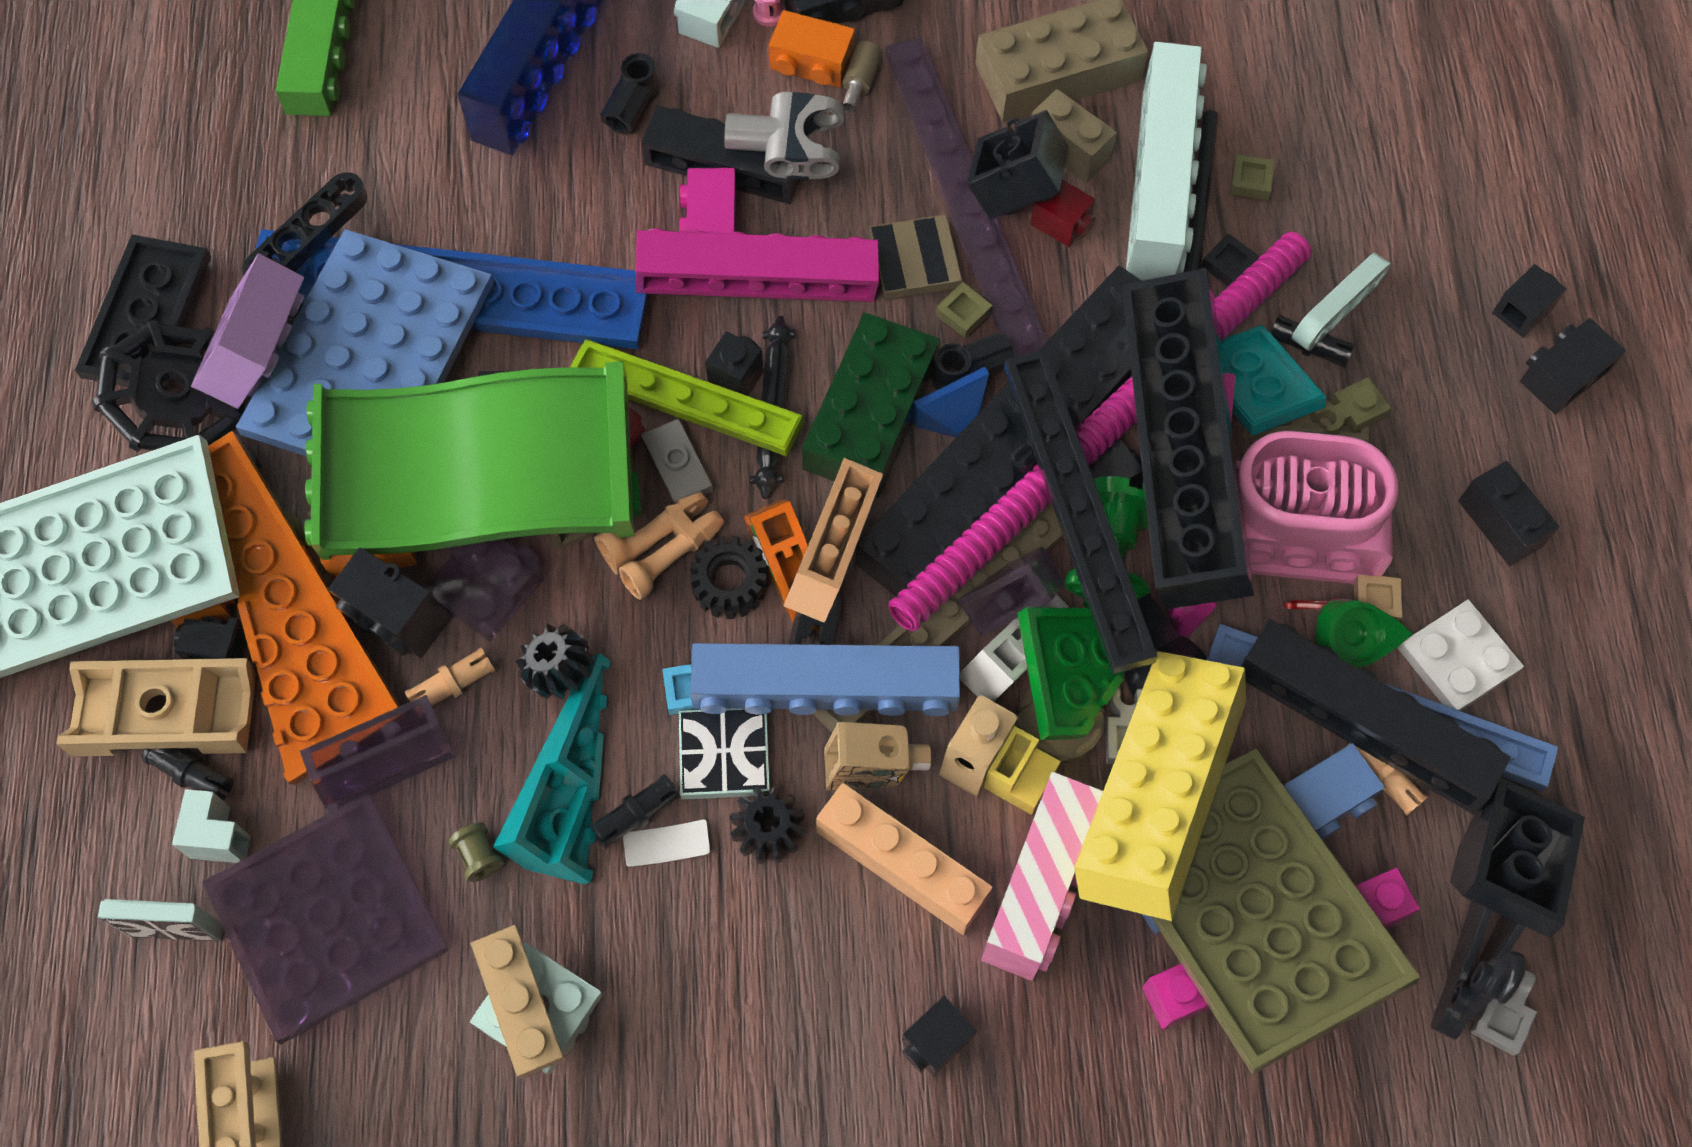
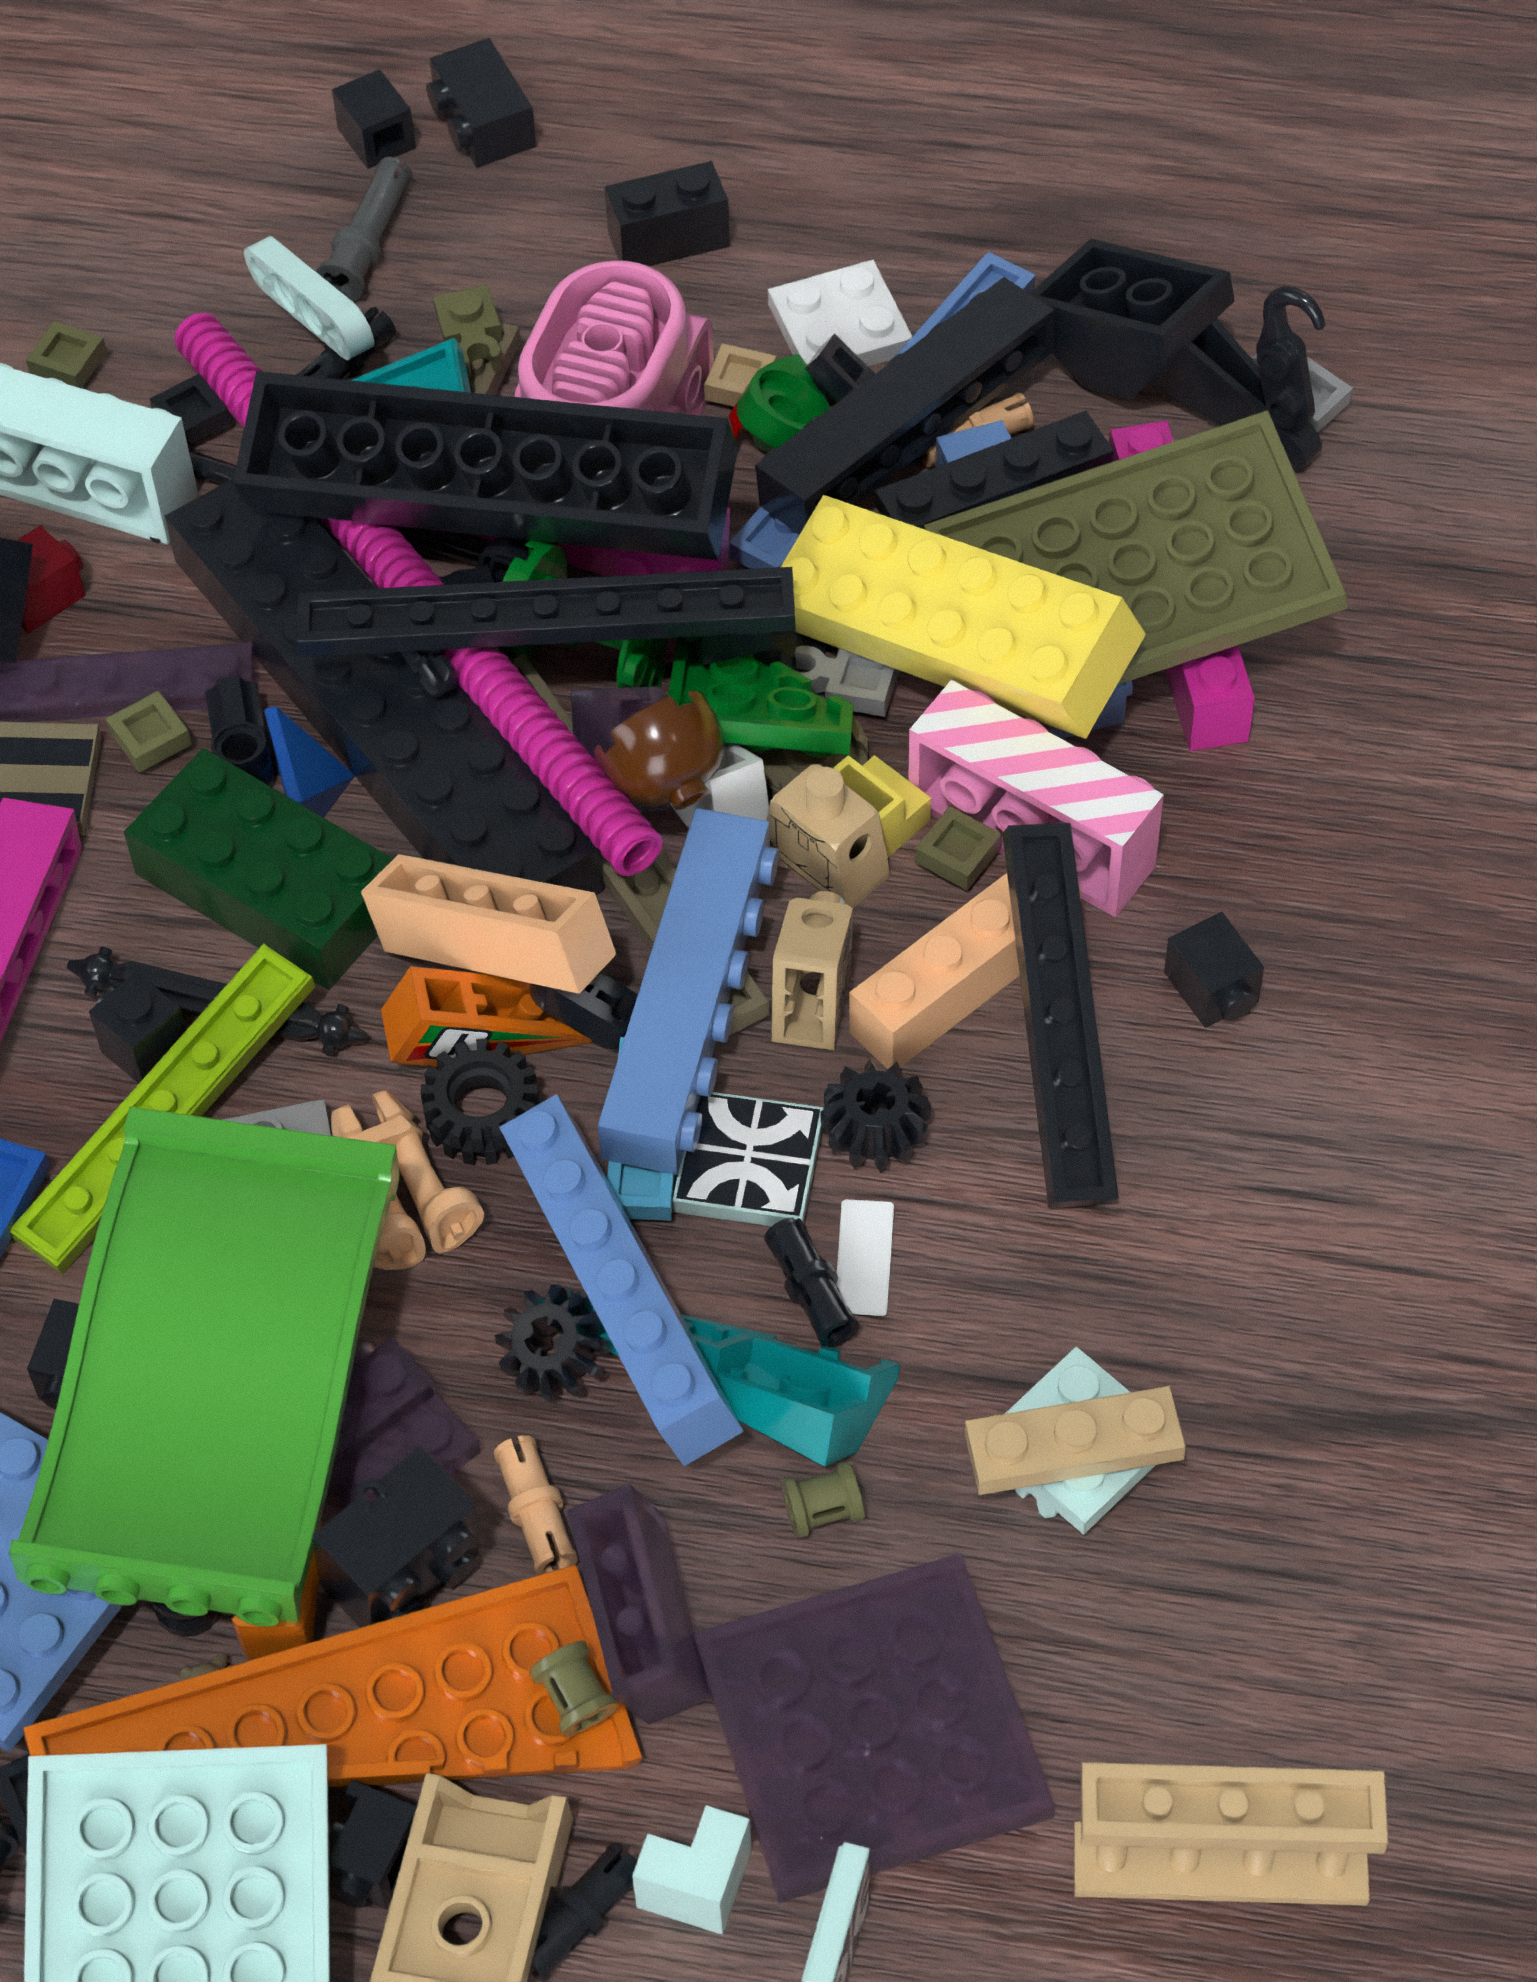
camera: 75 degrees left, 10 degrees down
none -> dark grey pin [316,157,412,302]
none -> medium blue brick [499,1094,744,1466]
none -> olive bush [529,1641,618,1737]
none -> reddish brown cylinder [594,690,724,810]
none -> black plate [805,333,875,402]
none -> black plate [875,411,1114,530]
none -> olive plate [915,806,1002,890]
none -> black plate [1002,823,1119,1208]

